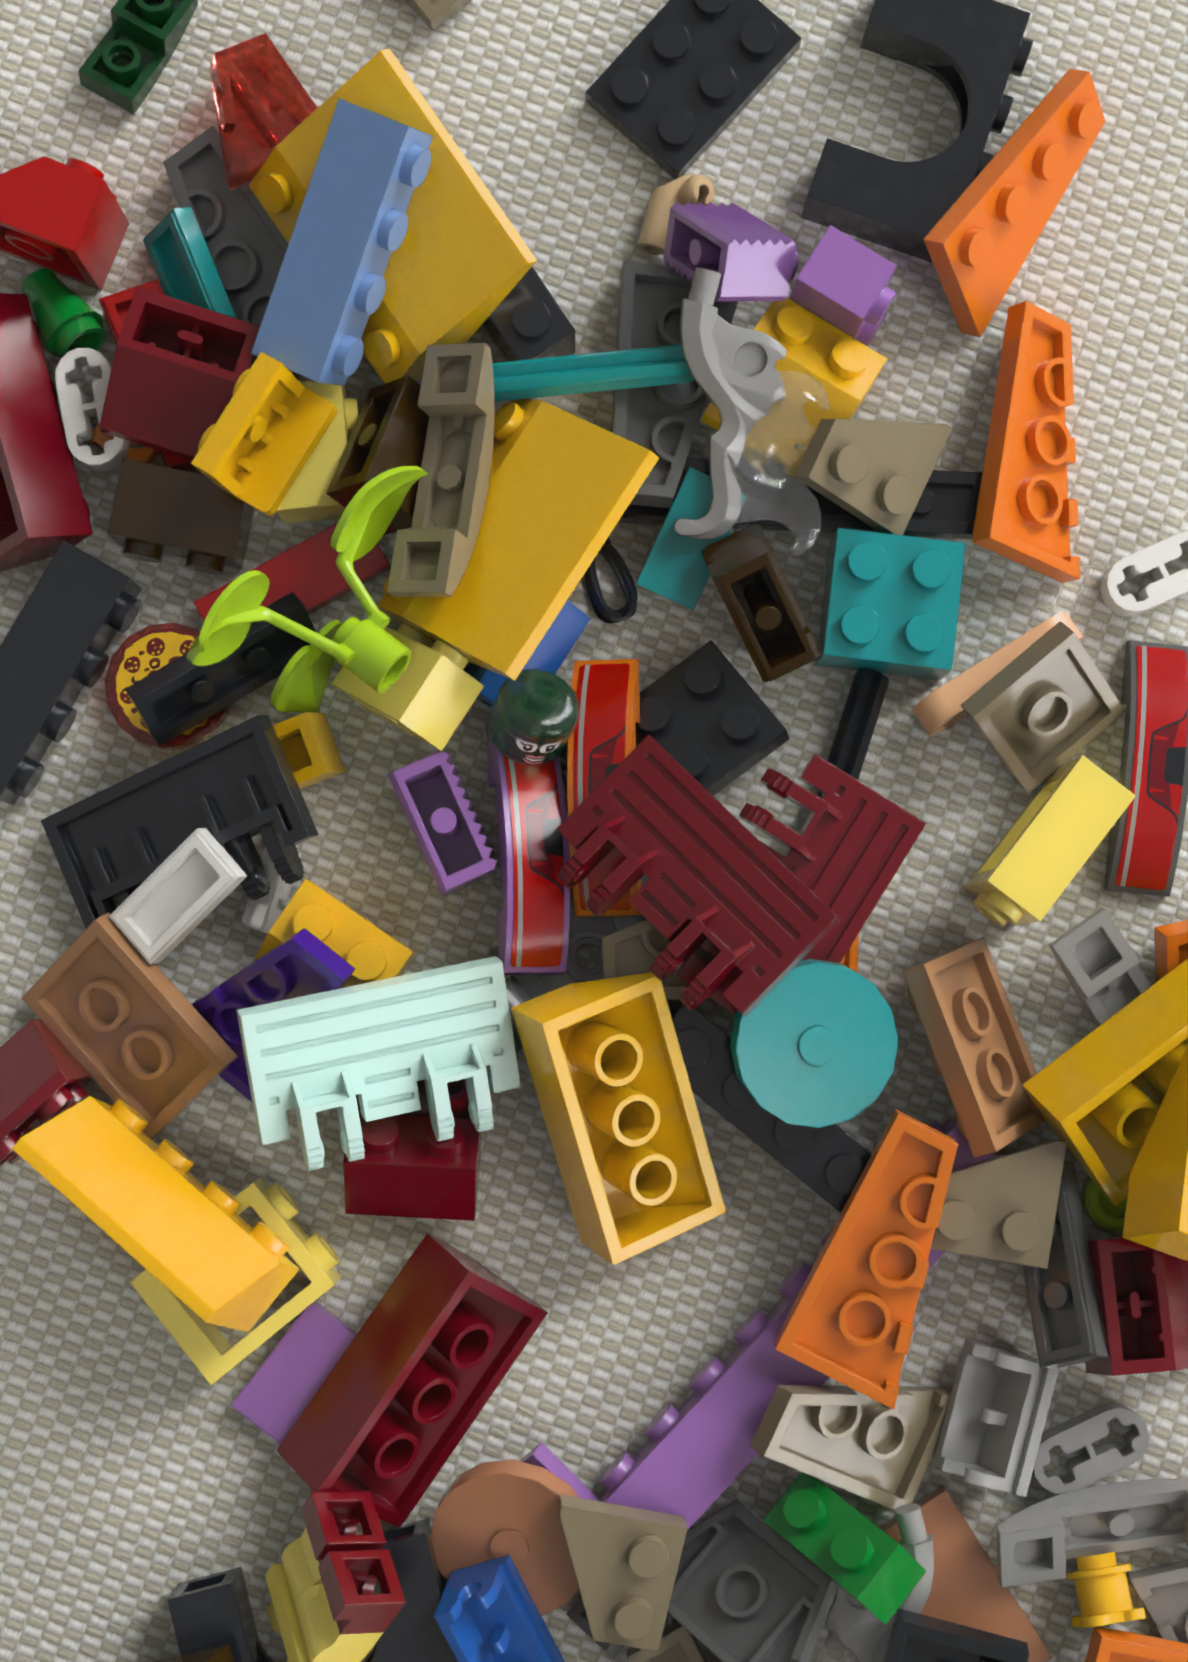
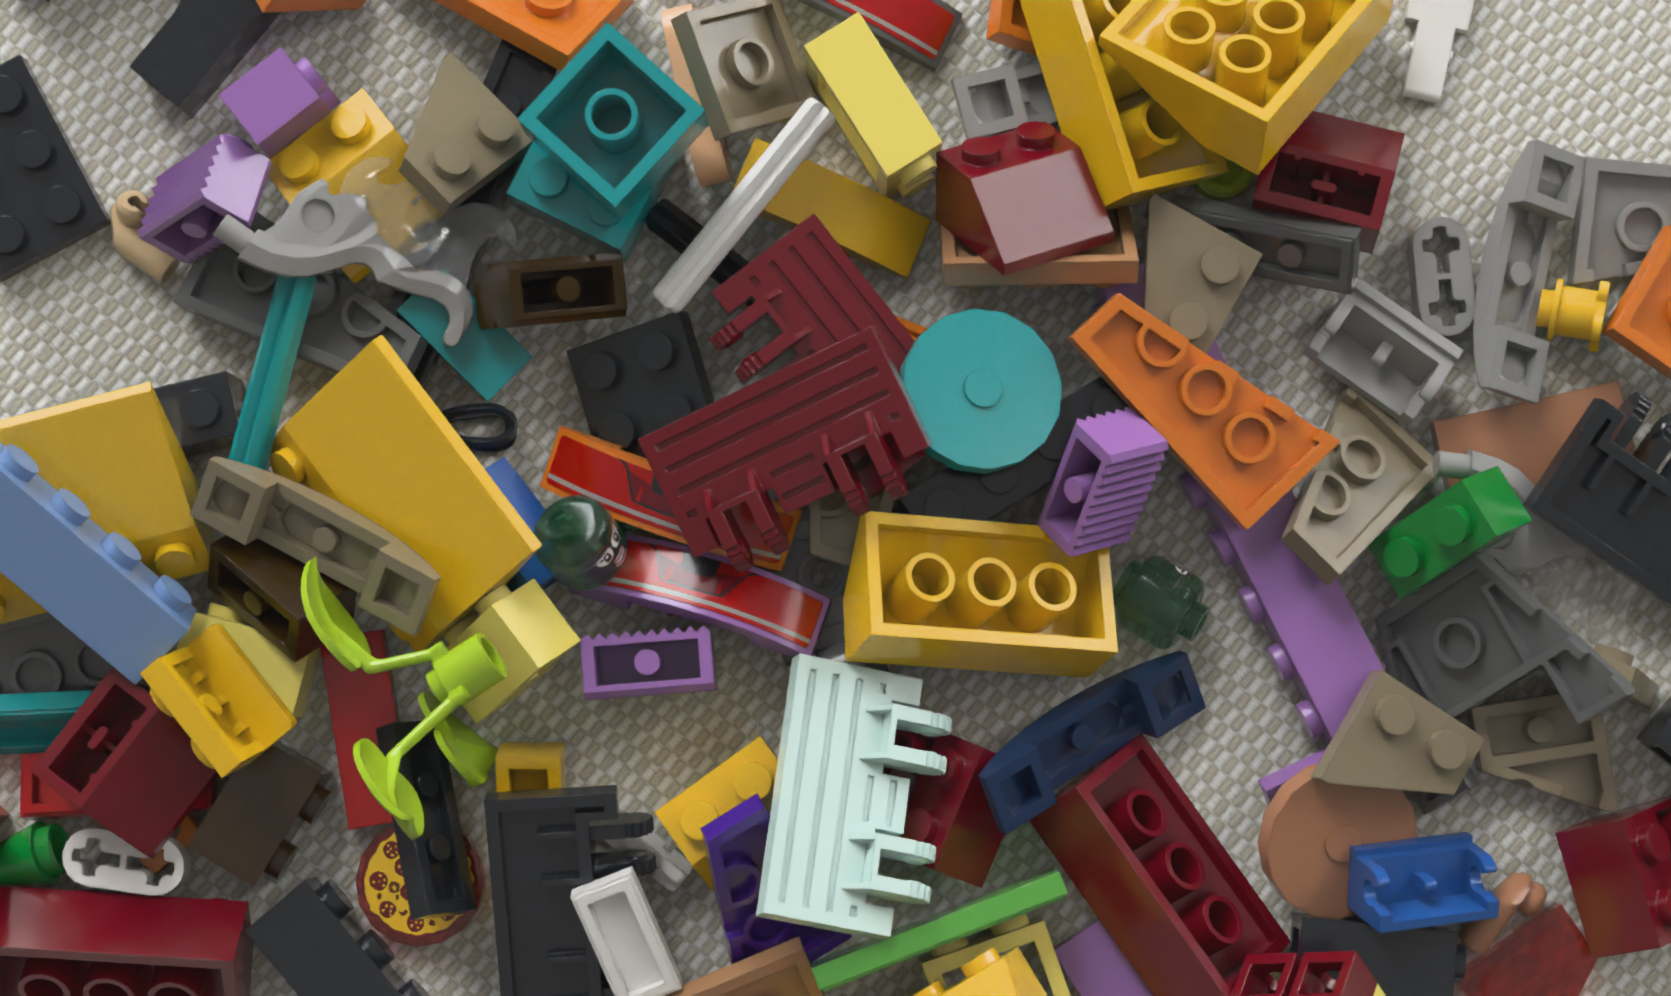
camera: 65 degrees left, 0 degrees up
none -> teal brick [517,22,709,221]
none -> white axle [653,98,835,313]
none -> yellow slope [733,138,931,280]
none -> bright green tile [811,868,1068,992]
none -> slope [936,121,1114,275]
none -> dark blue slope [978,650,1206,835]
none -> medium lavender brick [1037,407,1169,557]
none -> clear green head [1113,555,1210,650]

